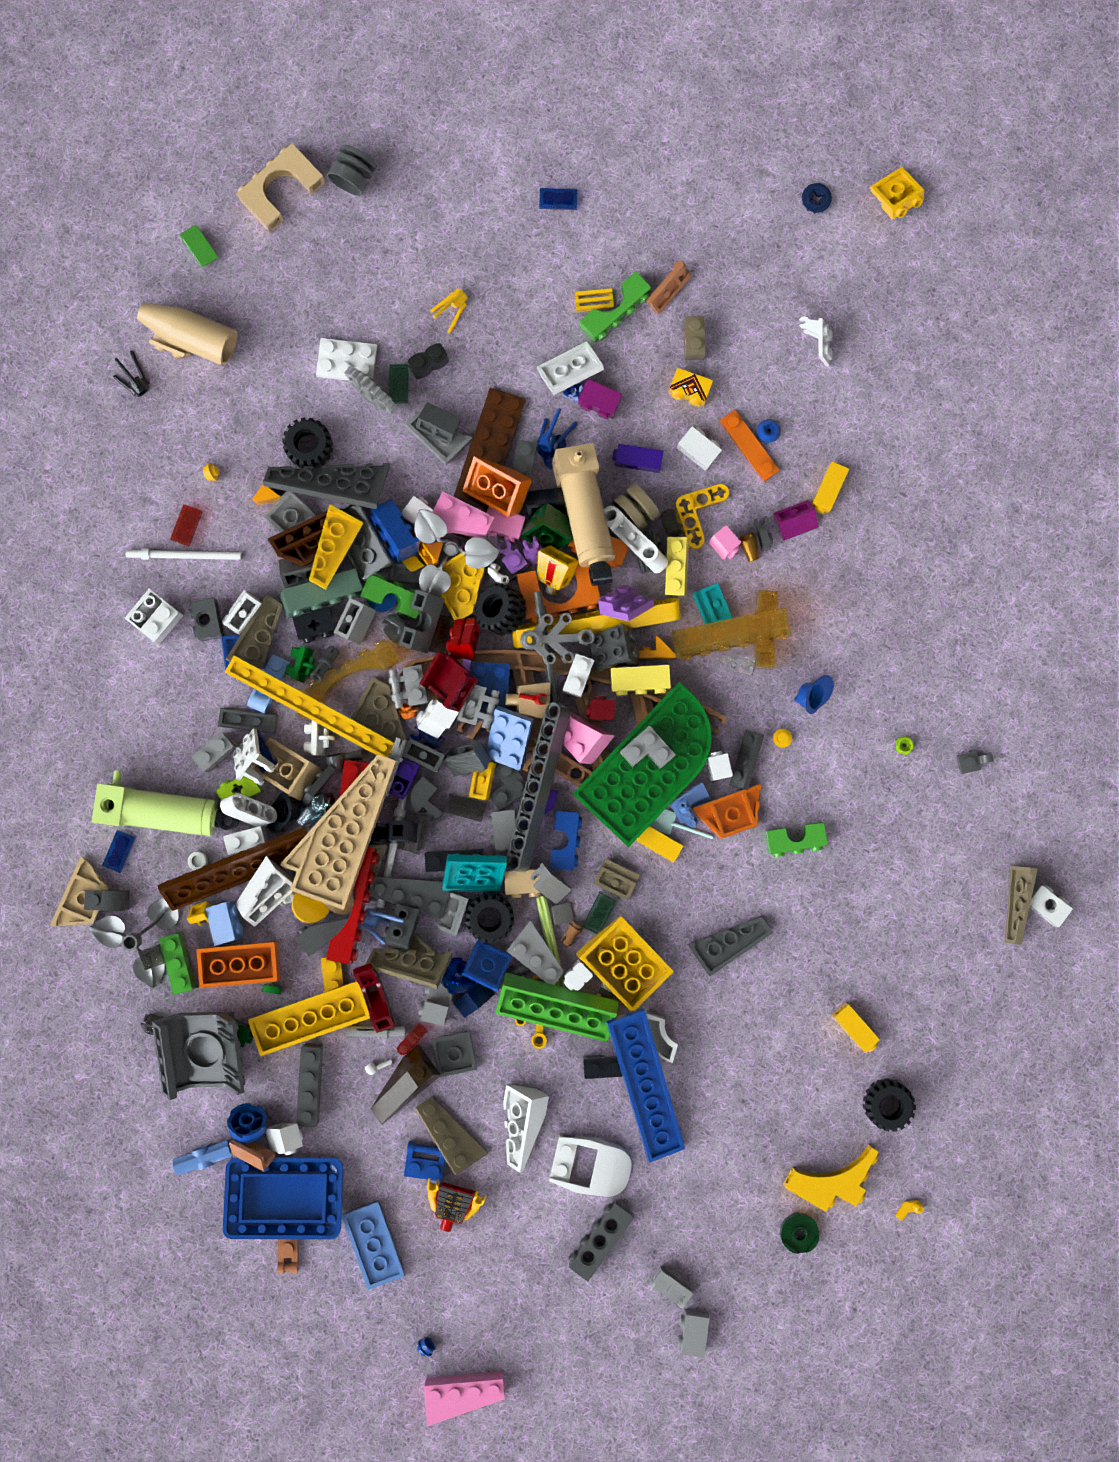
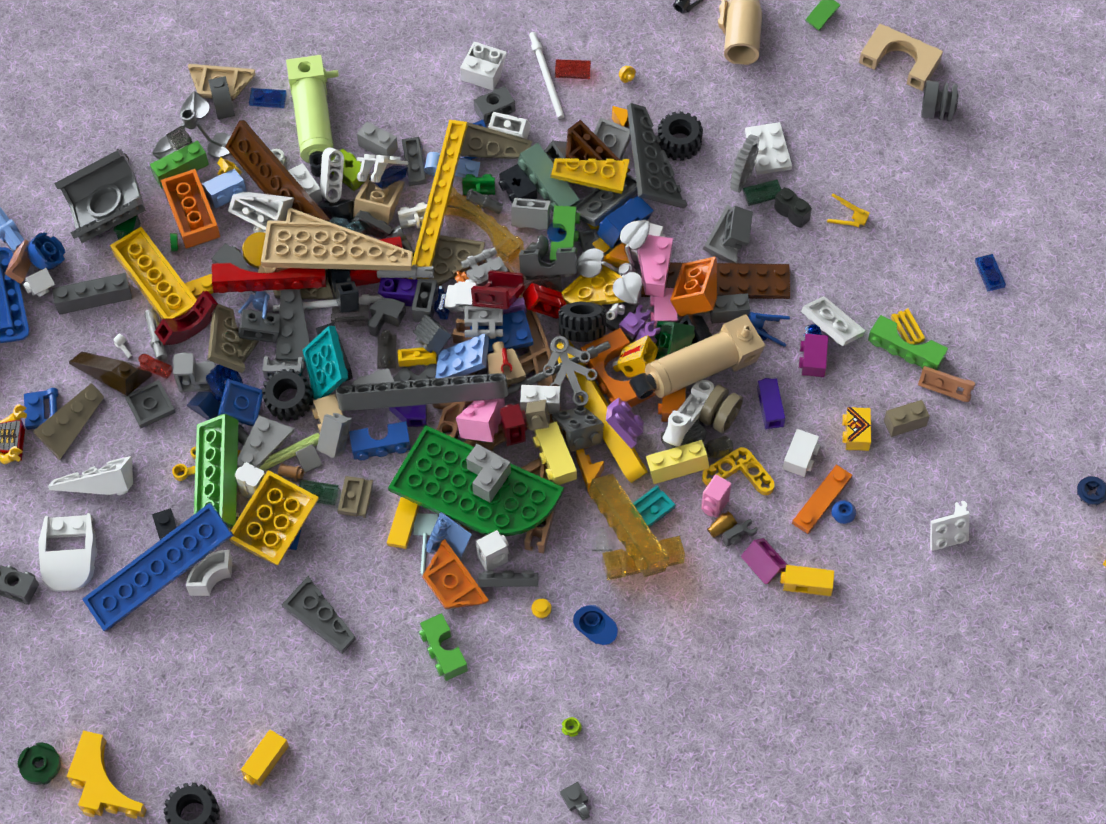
camera: 75 degrees right, 25 degrees down
none -> dark tan brick [525,399,550,430]

